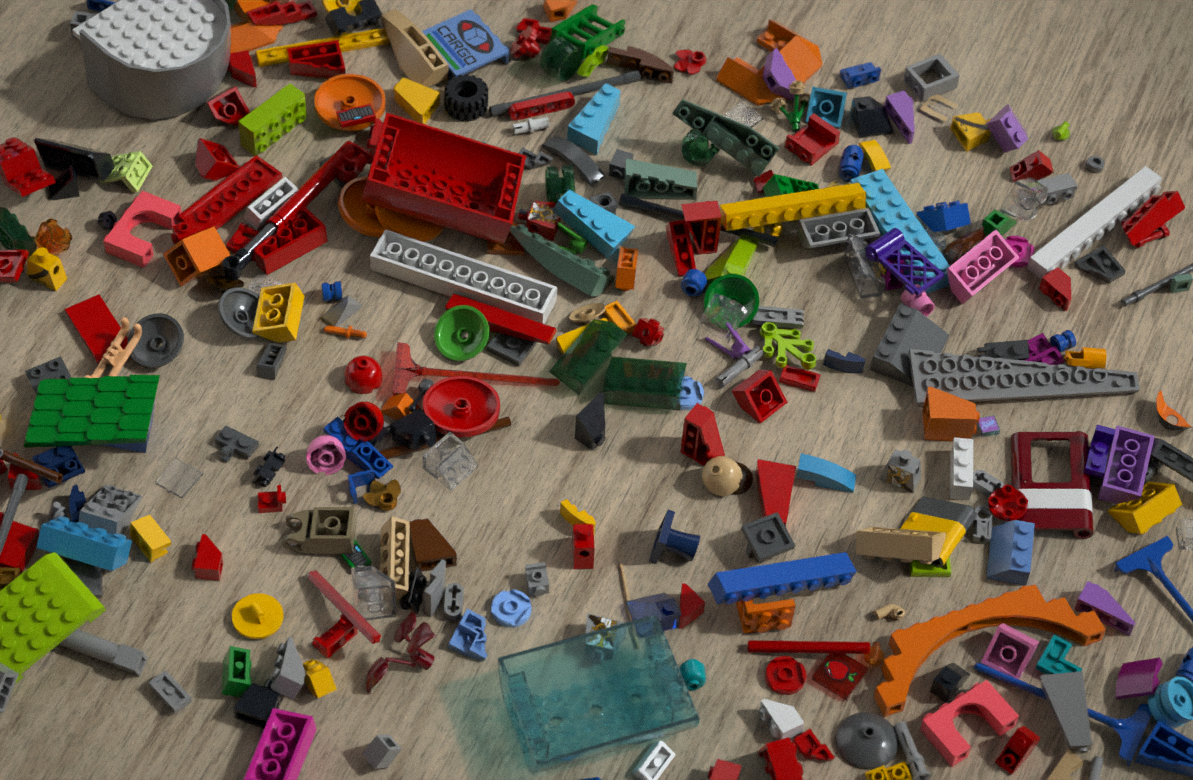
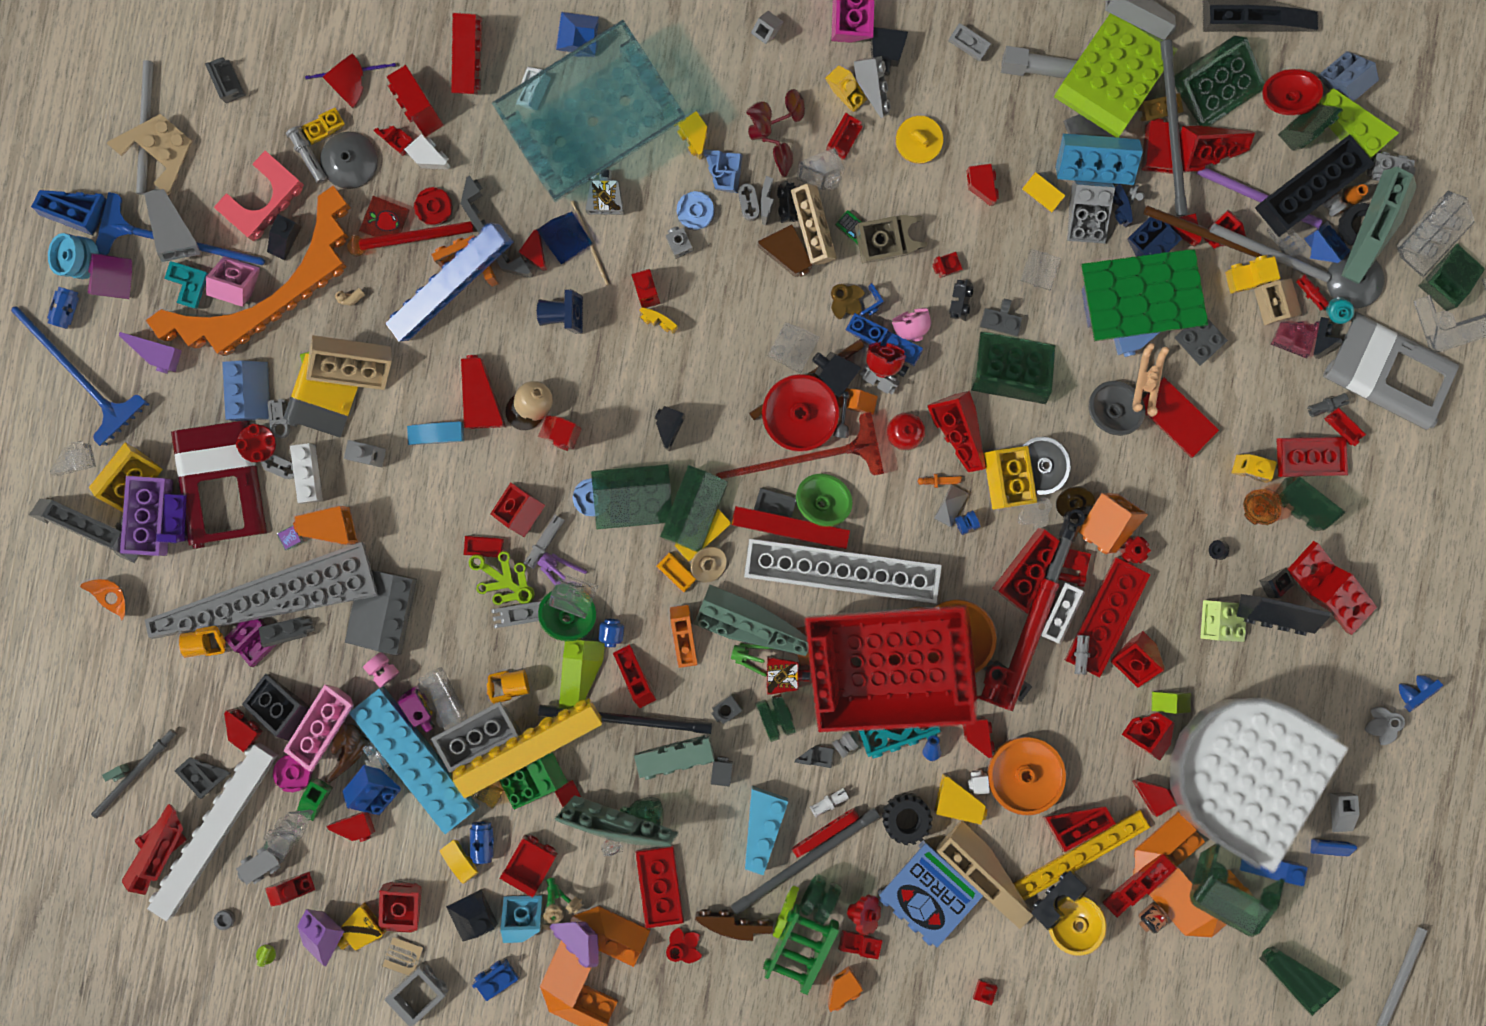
camera: 165 degrees right, 35 degrees up
coral arch [103,190,181,268] -> none
green brick [221,646,252,698] -> none
lime brick [238,83,307,156] -> none
dark grey slope [256,343,287,380] -> none
red axle [308,570,381,644] -> none
tile [336,104,376,128] -> none
dark grey slope [542,136,605,186] -> none
medium azure wedge [553,190,635,259] -> none
red brick [632,318,664,347] -> none
teal head [679,659,706,691] -> none
red wedge [681,200,722,255] -> none
clear piece [723,102,763,128] -> none
dark grey bracket [741,512,795,562] -> none
dark blue slope [823,349,866,373] -> none
dark purple piece [866,228,945,296] -> none
medium lavender slope [884,90,915,144] -> none
red slope [995,726,1041,775] -> none
blue wheel [1050,330,1076,353] -> none
none -> black slope [242,673,310,741]
none -> red slope [327,812,375,842]
none -> red slope [379,881,422,933]
none -> dark grey slope [460,175,533,278]
none -> light orange piece [486,669,530,703]
none -> red tile [635,845,684,928]
none -> yellow slope [677,111,708,160]
none -> red wedge [927,391,986,472]
none -> white plate [968,770,989,795]
none -> clear green slope [971,332,1055,404]
none -> light grey pin [1074,635,1090,675]
none -> lime slope [1151,692,1191,714]
none -> light grey plate [1365,707,1405,745]

